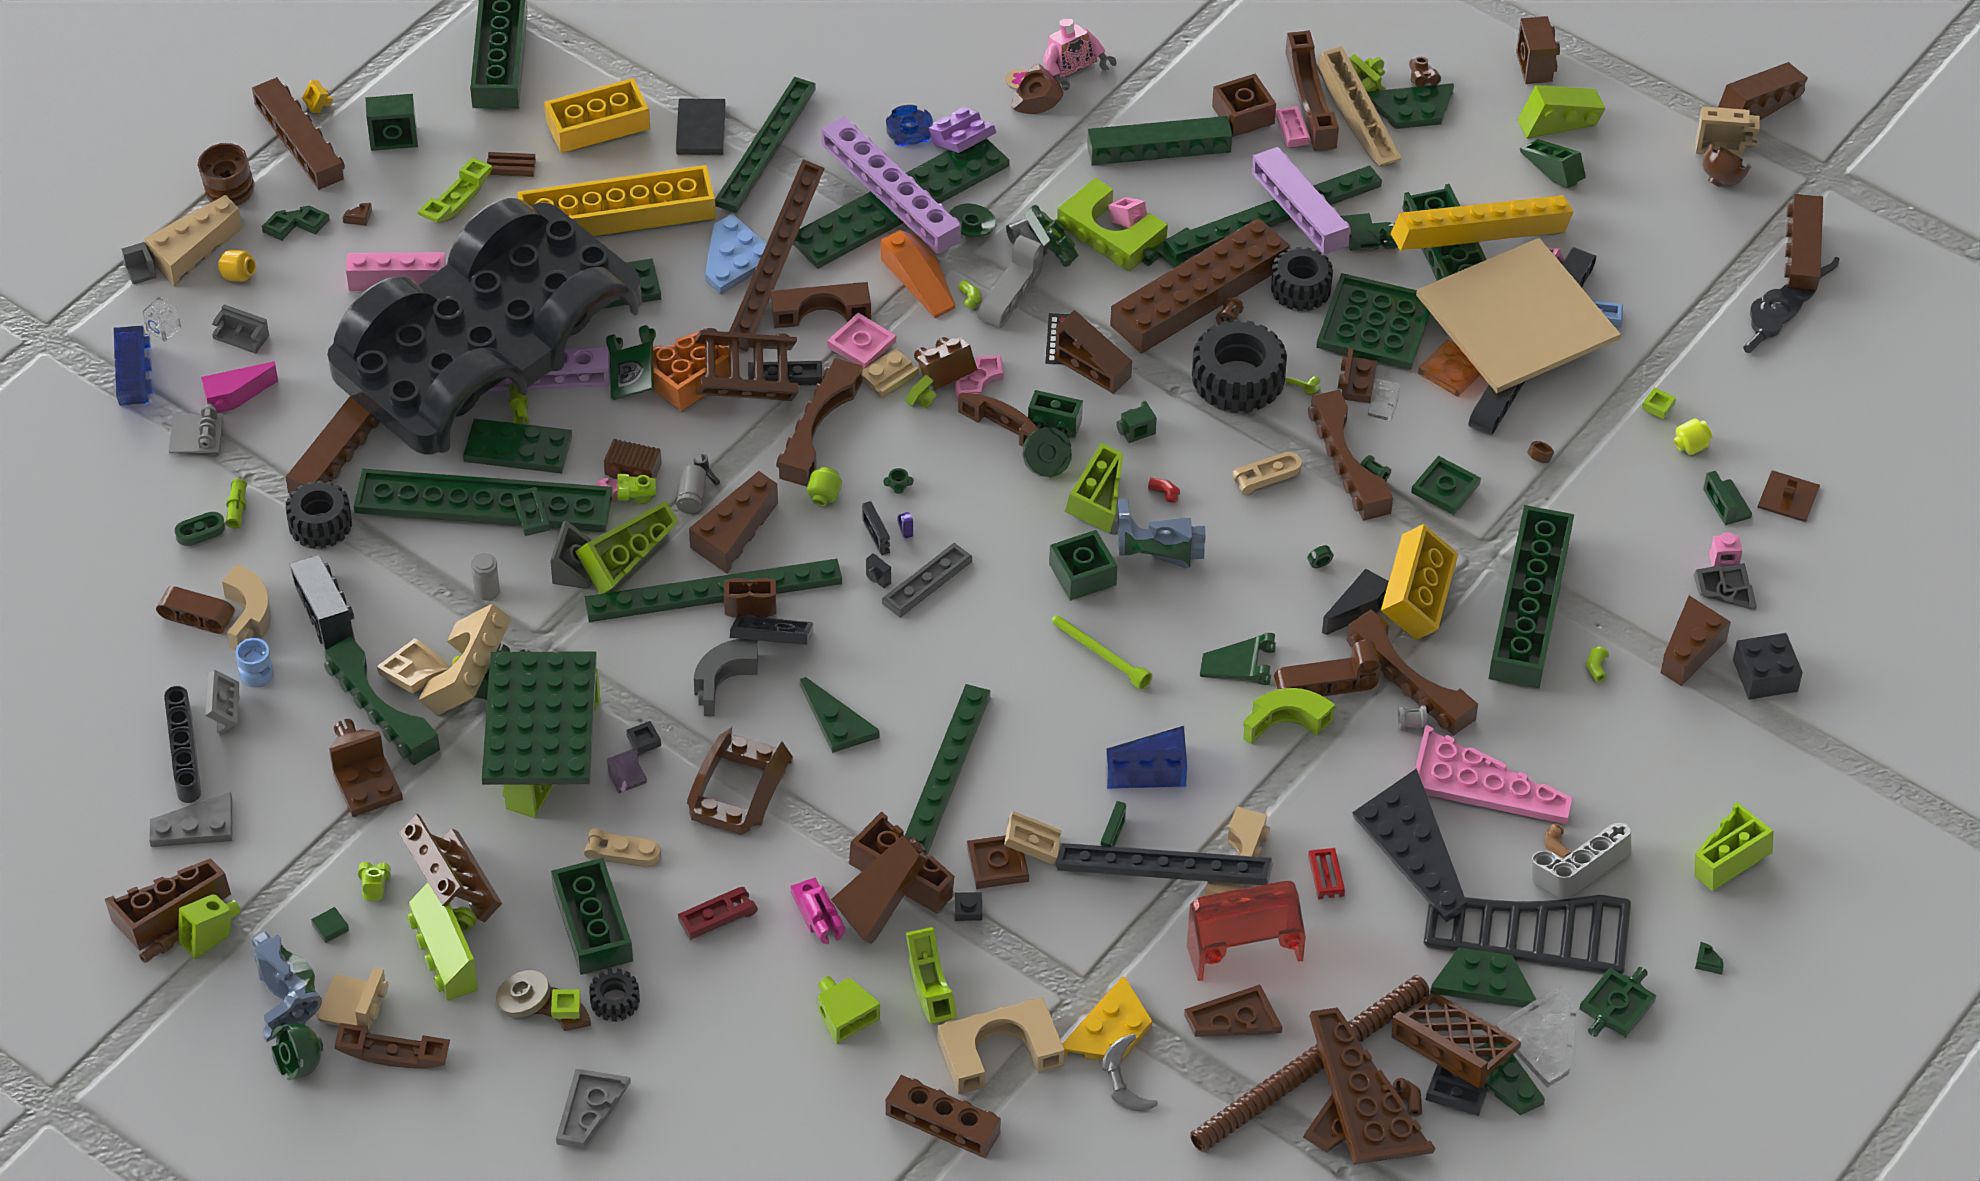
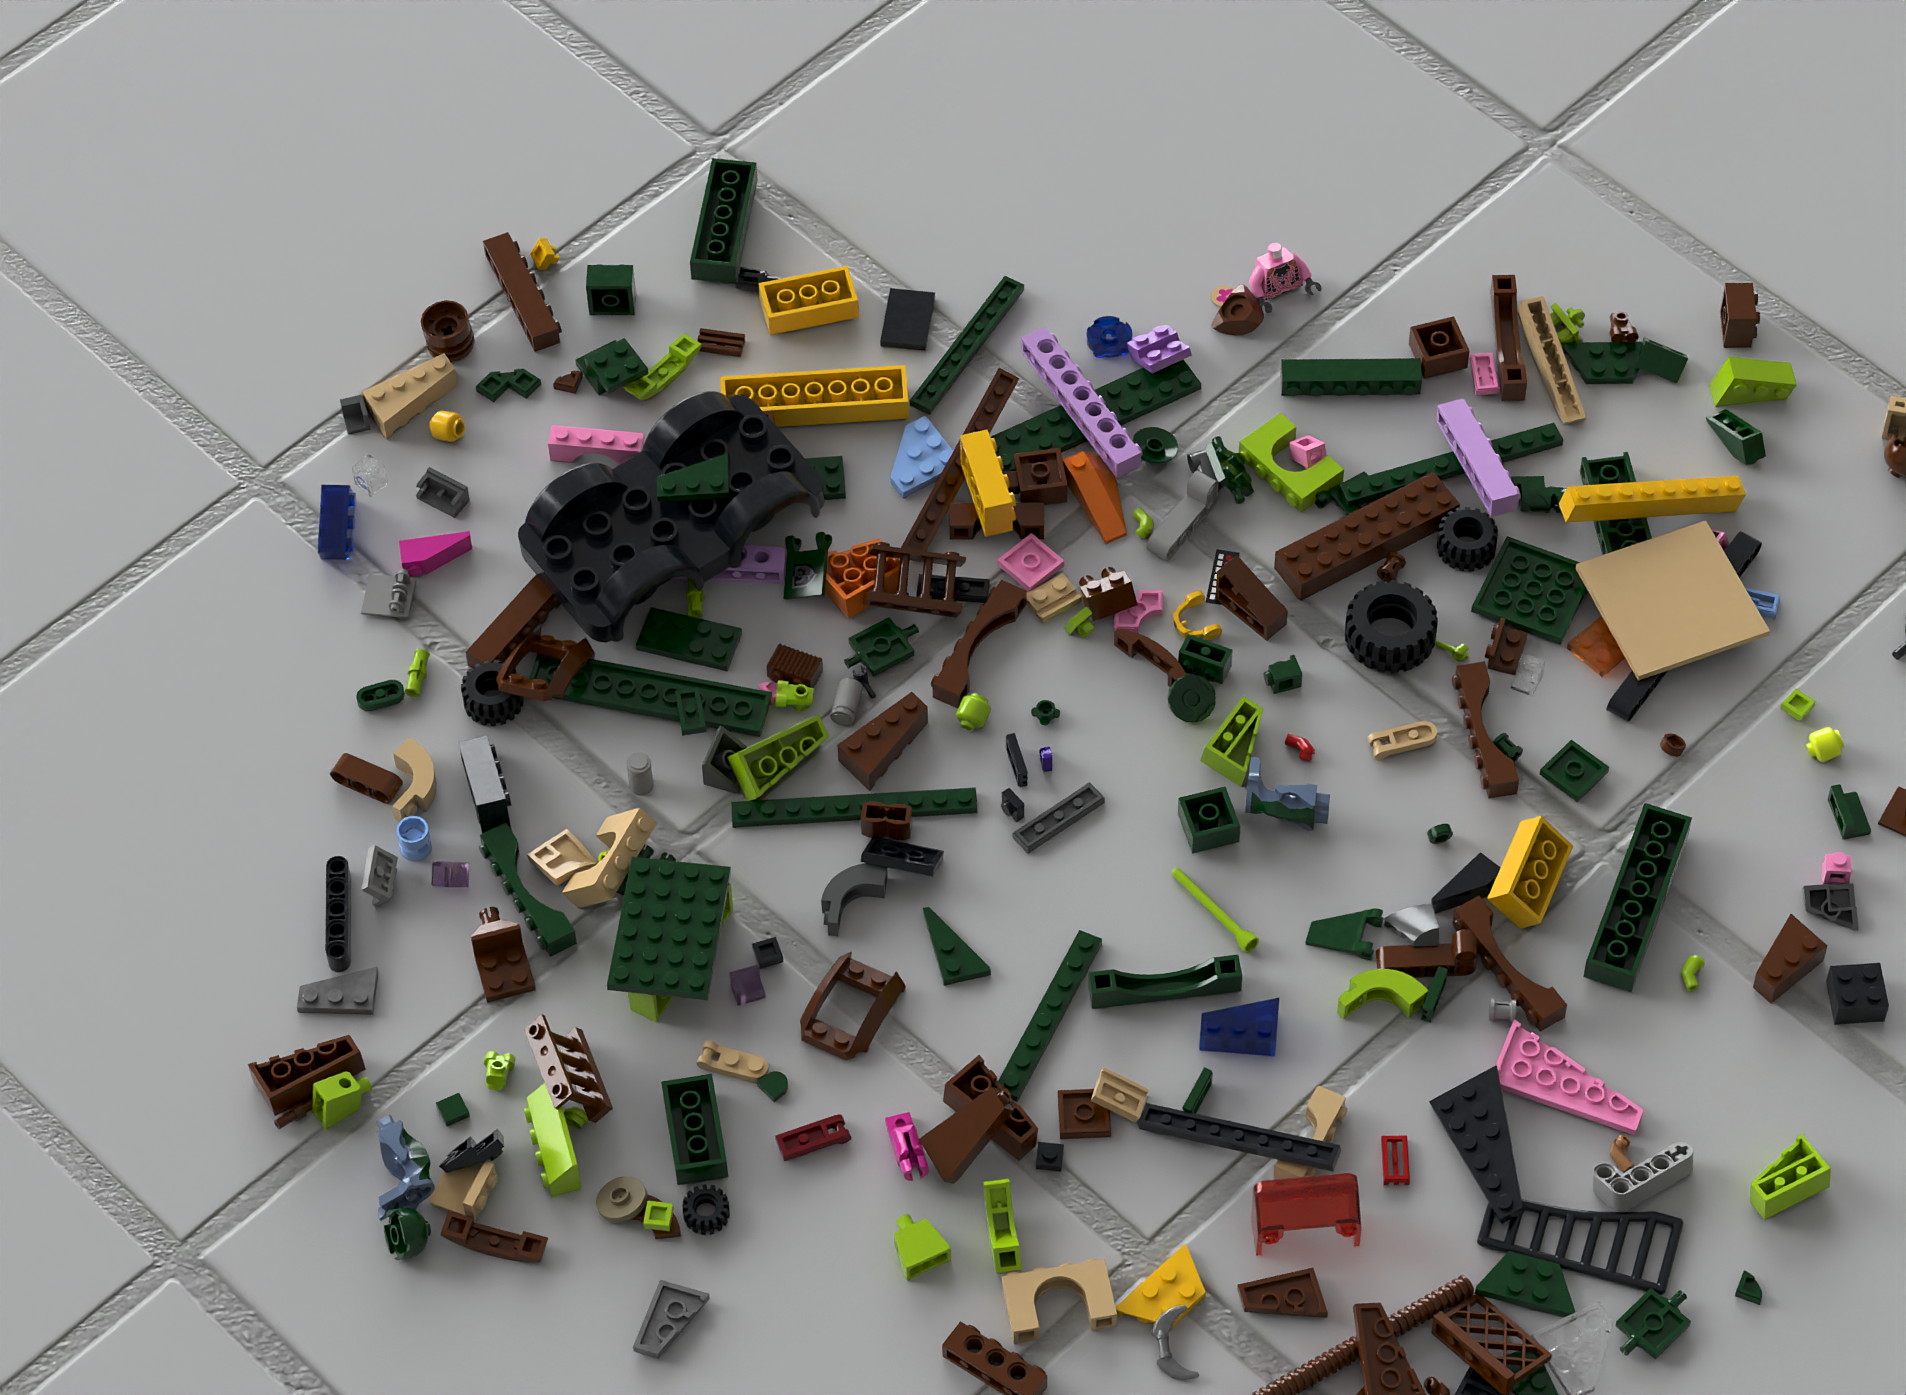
camera: 10 degrees right, 5 degrees up
none -> clear purple panel [431,861,470,887]
none -> black plate [439,1128,504,1173]
none -> reddish brown wedge [496,627,595,701]
none -> dark green bracket [575,338,648,395]
none -> dark green wing [657,453,729,502]
none -> black arm [735,267,783,292]
none -> dark green tile [757,1071,788,1102]
none -> dark green plate [844,617,919,677]
none -> yellow brick [960,429,1016,537]
none -> reddish brown brick [1003,448,1067,505]
none -> dark green arch [1088,954,1242,1009]
none -> yellow piece [1173,591,1222,640]
none -> slope [1384,904,1439,947]
none -> dark green tile [1421,966,1448,1023]
none -> dark green panel [1635,337,1688,383]

